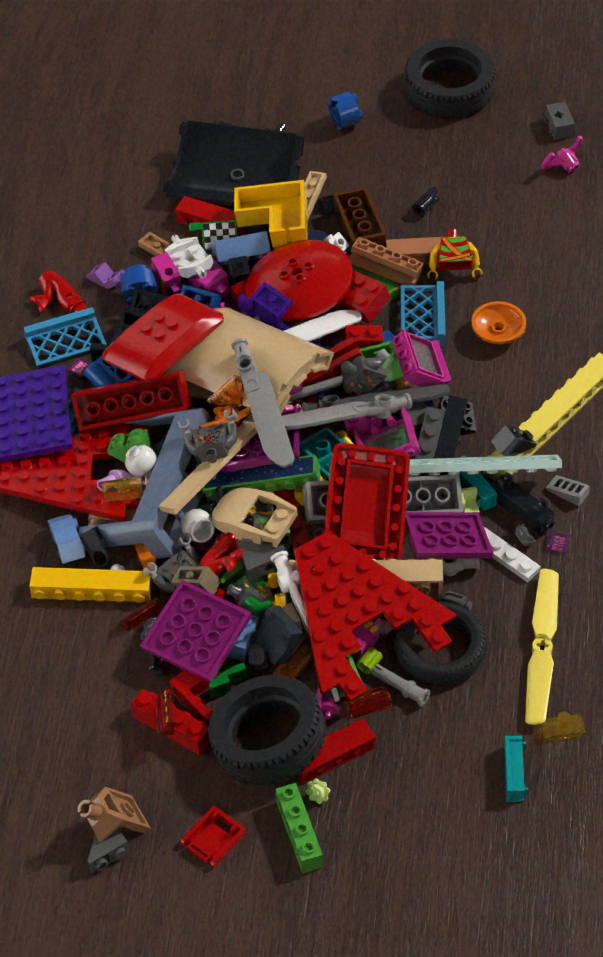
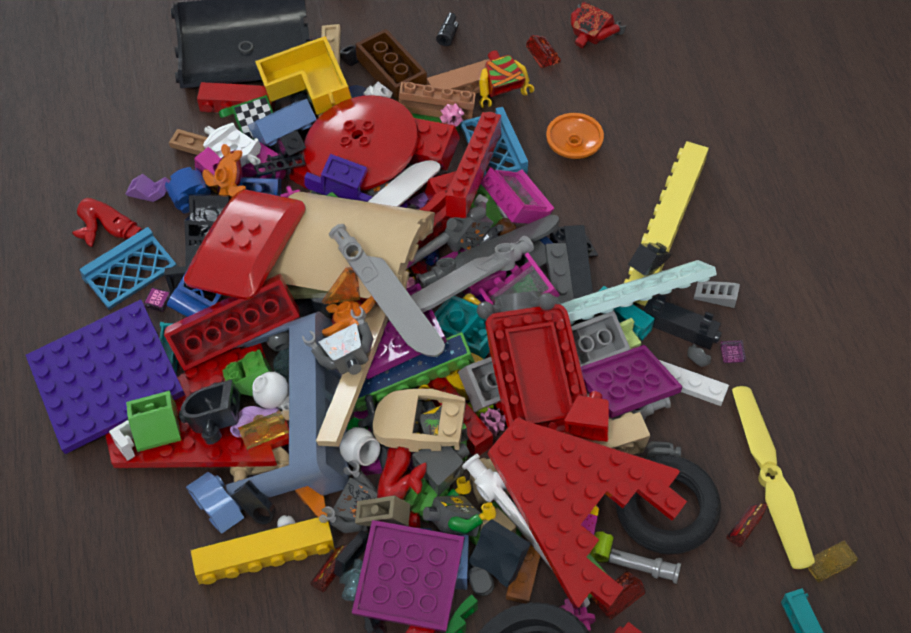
camera: 20 degrees left, 5 degrees up
none -> white bracket [109,420,135,461]
none -> bright green slope [126,391,181,452]
none -> black piece [179,379,241,444]
none -> orange animal [203,144,246,200]
none -> black piece [254,152,306,178]
none -> dark grey plate [266,330,289,351]
none -> black tile [334,530,368,577]
none -> bright pink gear [440,103,464,127]
none -> red brick [446,112,501,219]
none -> dark grey piece [477,291,561,319]
none -> clear red slope [526,35,561,68]
none -> red torso [565,391,609,442]
none -> red torso [571,2,626,48]
none -> clear red slope [726,503,767,548]

